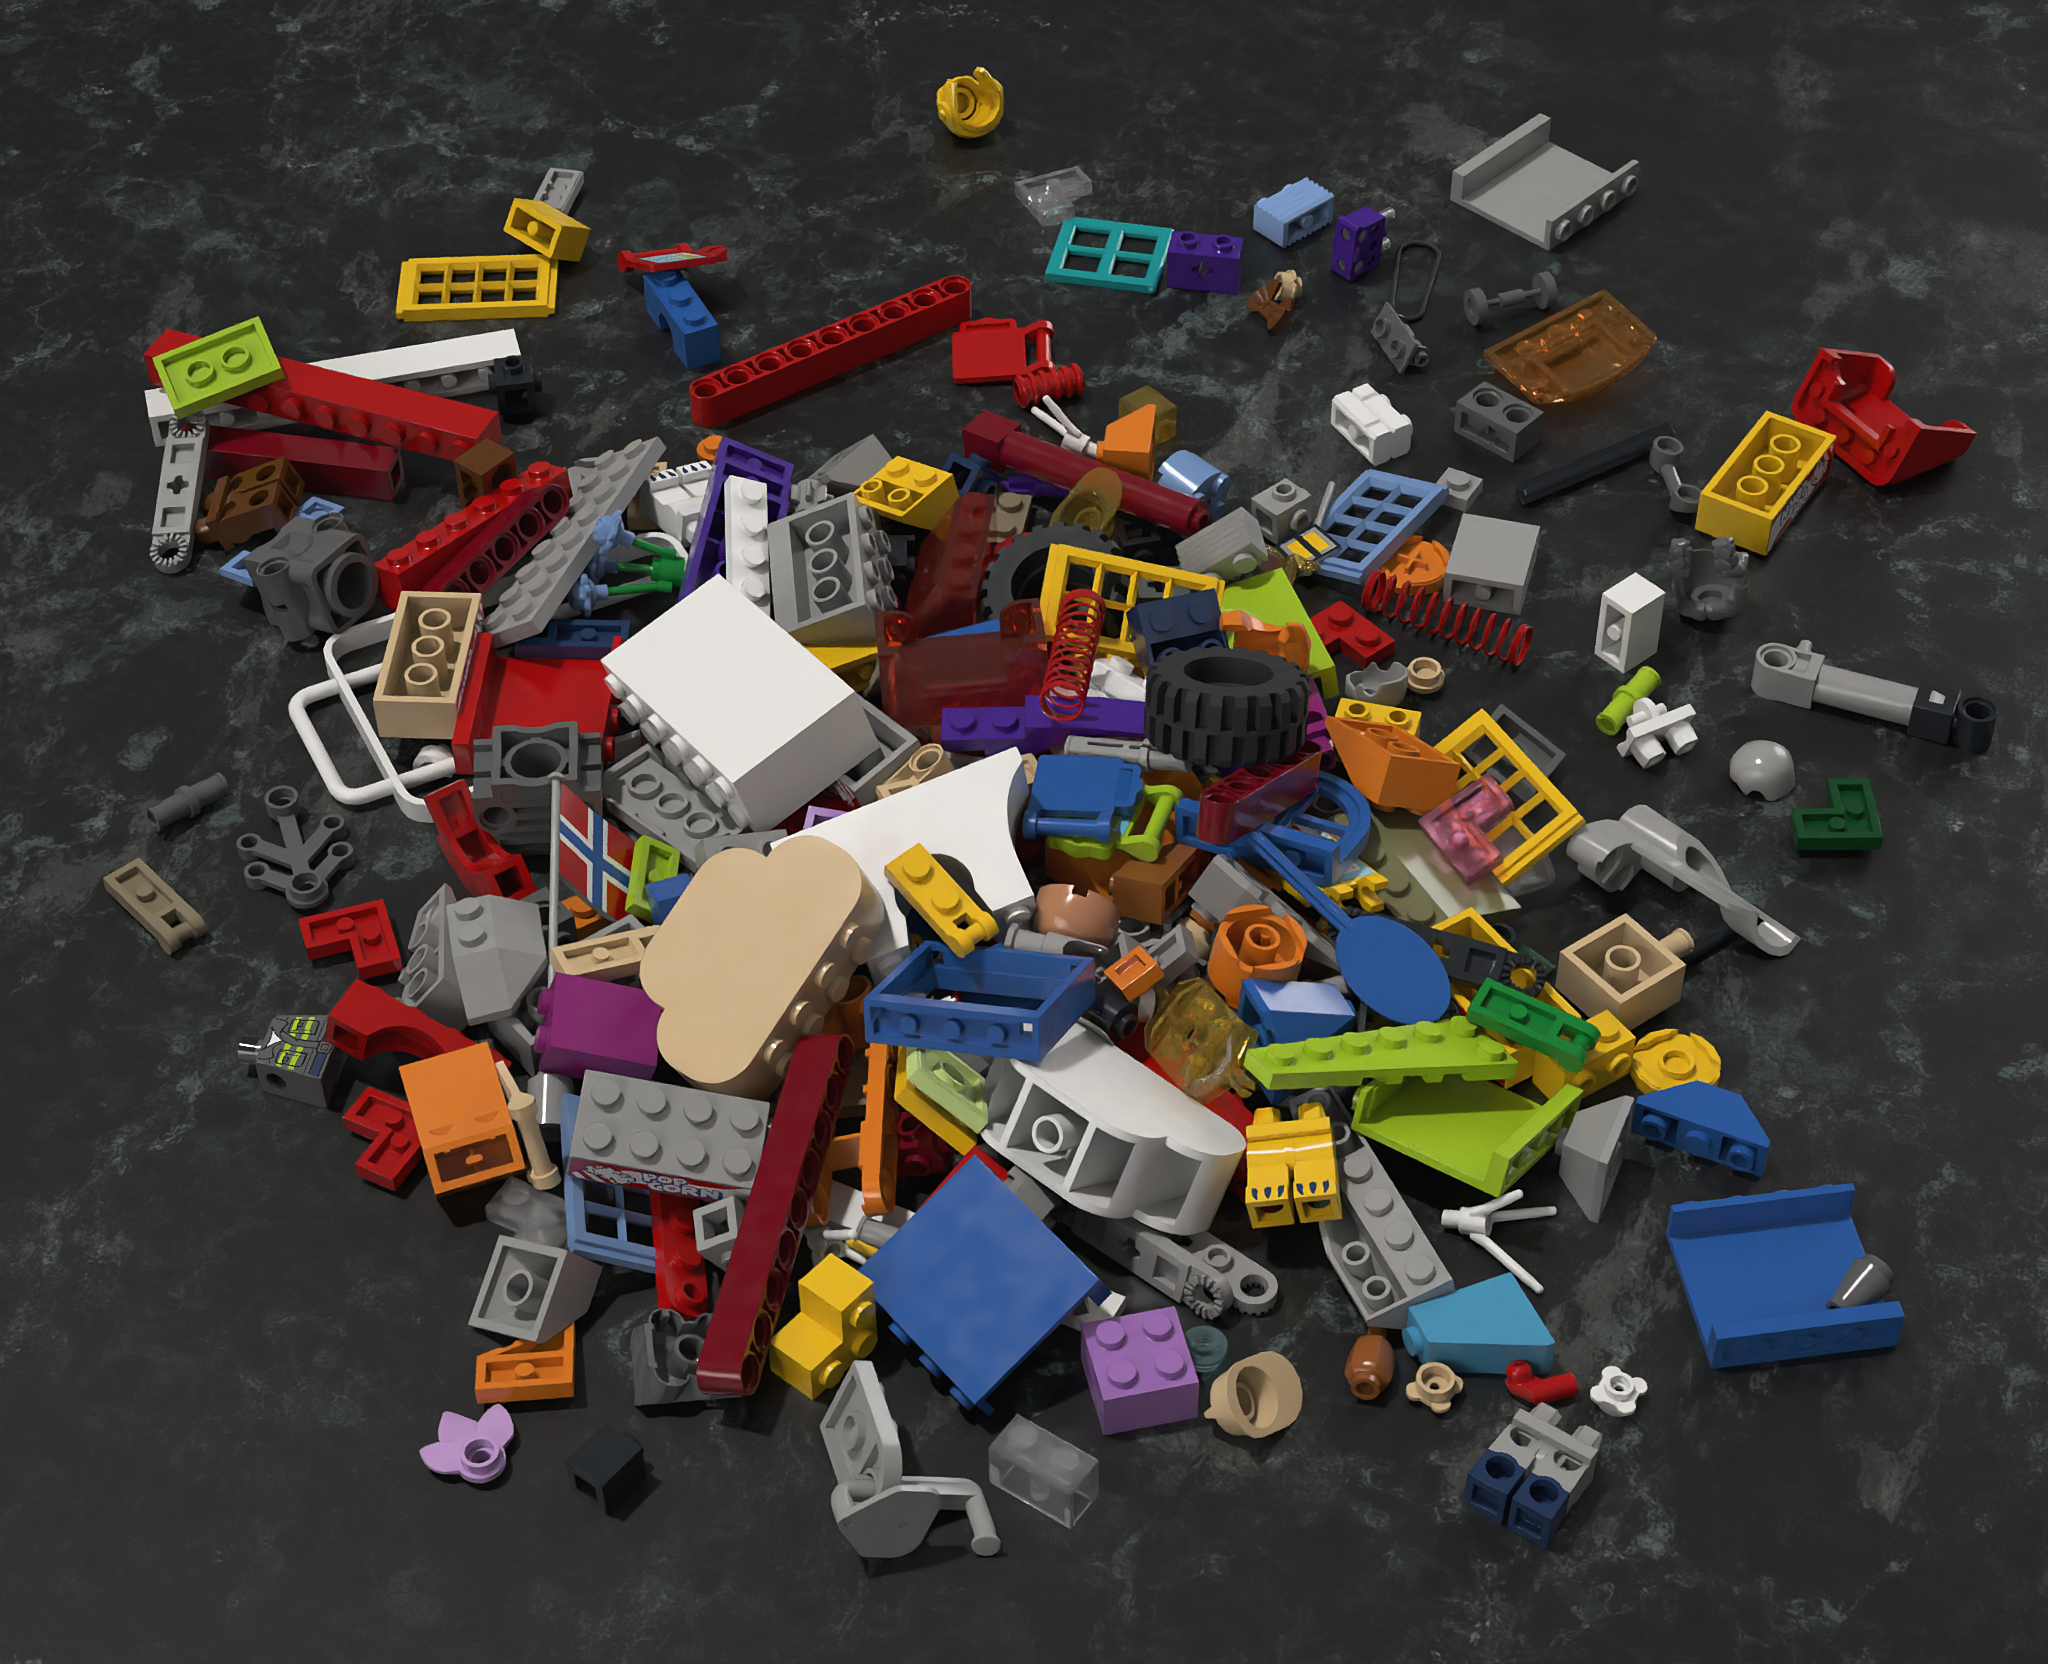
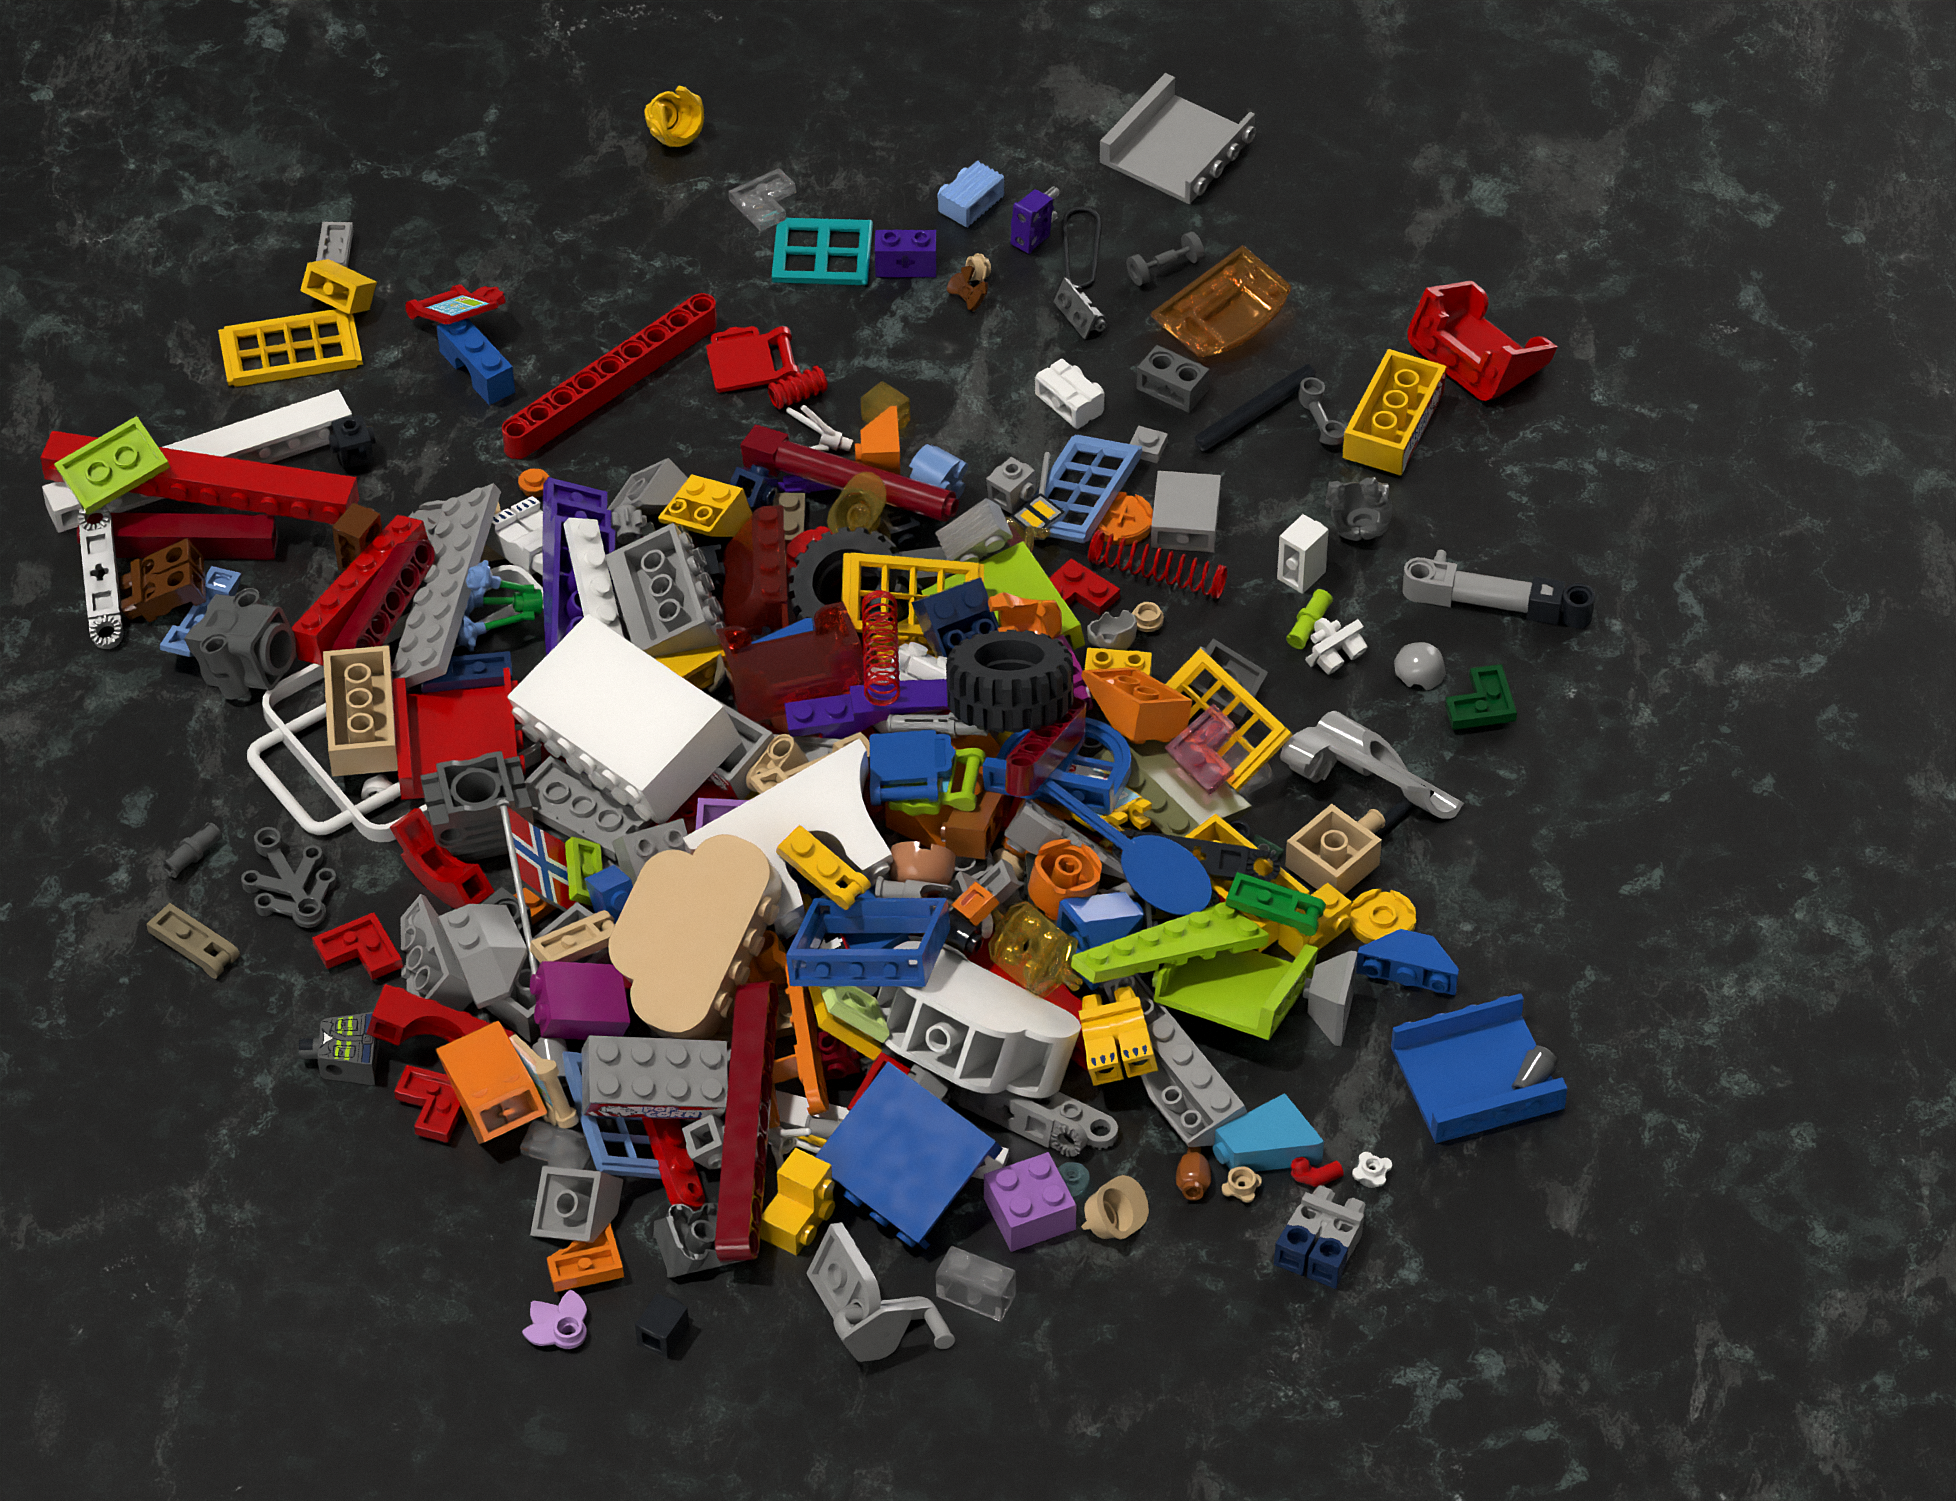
camera: 10 degrees left, 5 degrees up
white plant [1441,1189,1557,1294] -> none

